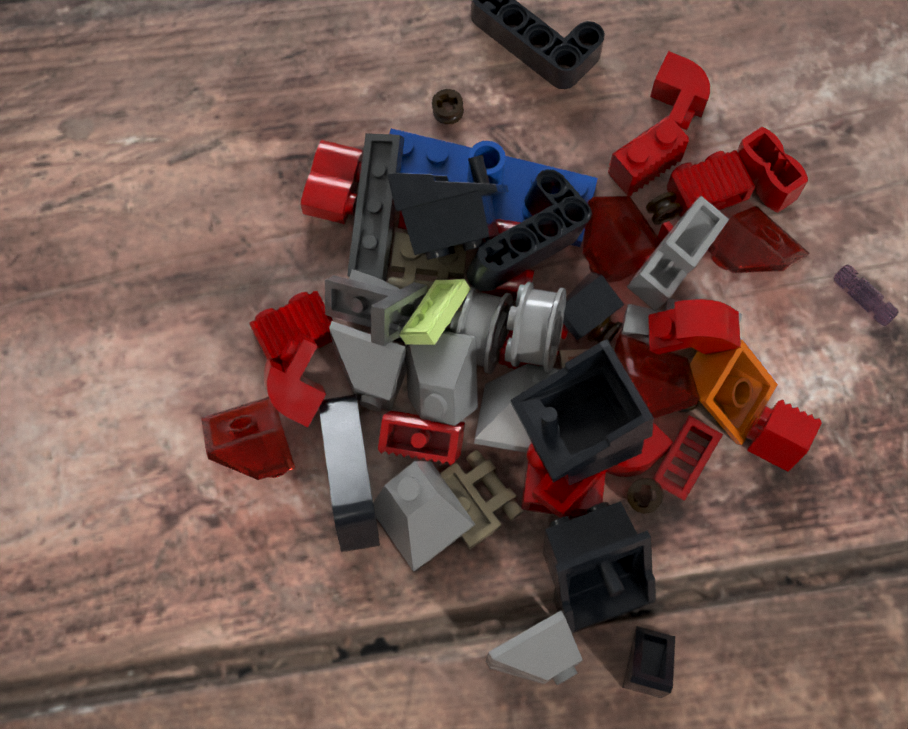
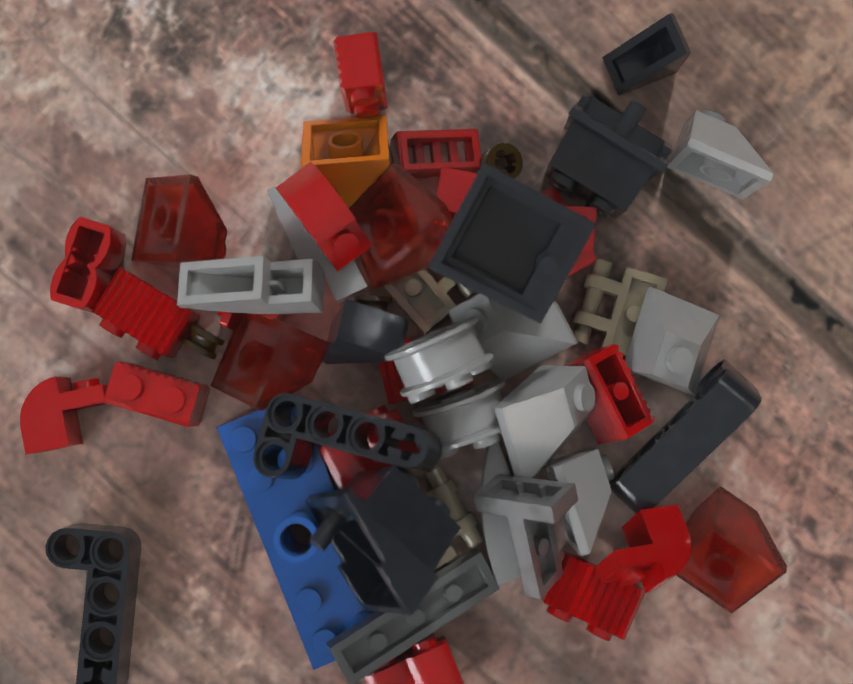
camera: 125 degrees left, 15 degrees up
yellowish green plate [399,279,471,345] -> none
dark brown bush [432,89,464,125] -> none
clear purple axle [834,264,899,326] -> none

